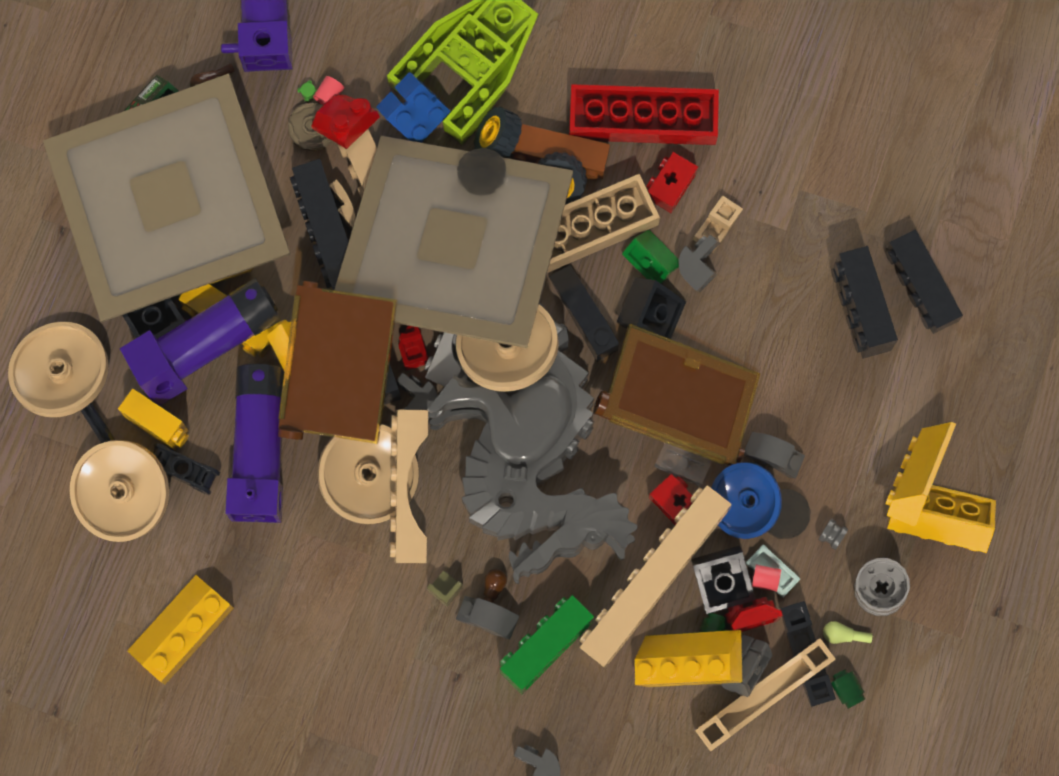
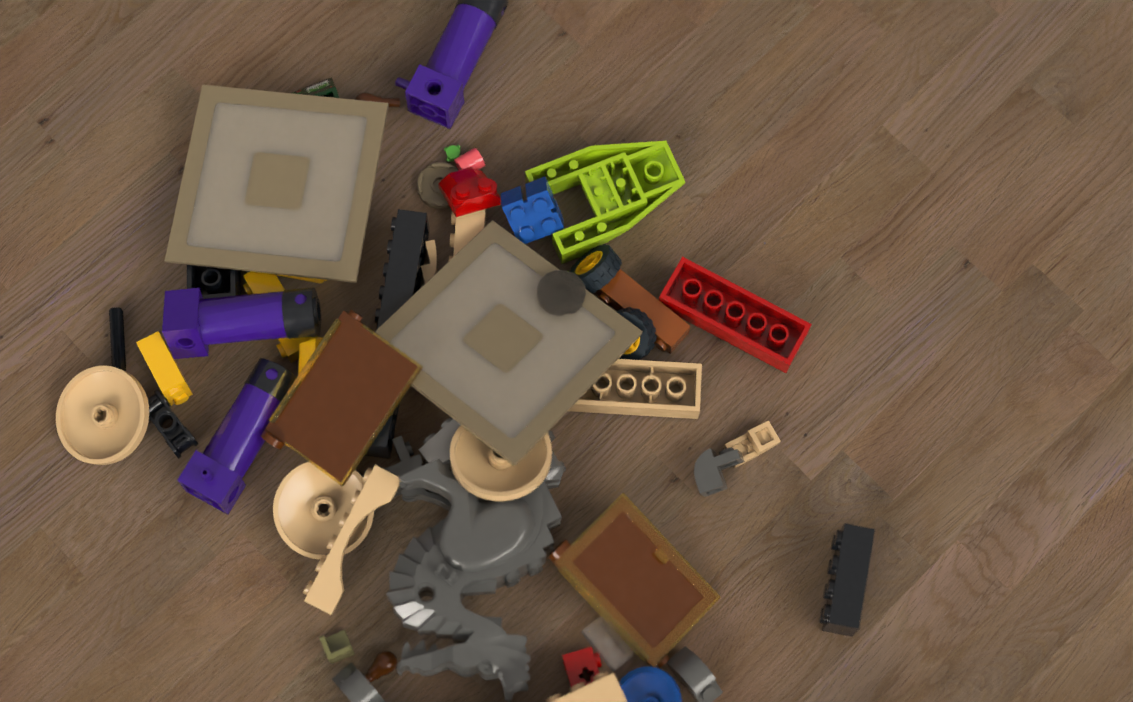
camera: 25 degrees right, 5 degrees down
tan dish [8,322,108,417] -> none
yellow slope [127,575,234,685] -> none
red slope [398,325,428,371] -> none
black slope [549,265,619,362] -> none
black slope [617,278,686,342] -> none
green panel [622,230,679,284] -> none
red brick [646,152,698,214] -> none
black brick [886,229,963,334] -> none

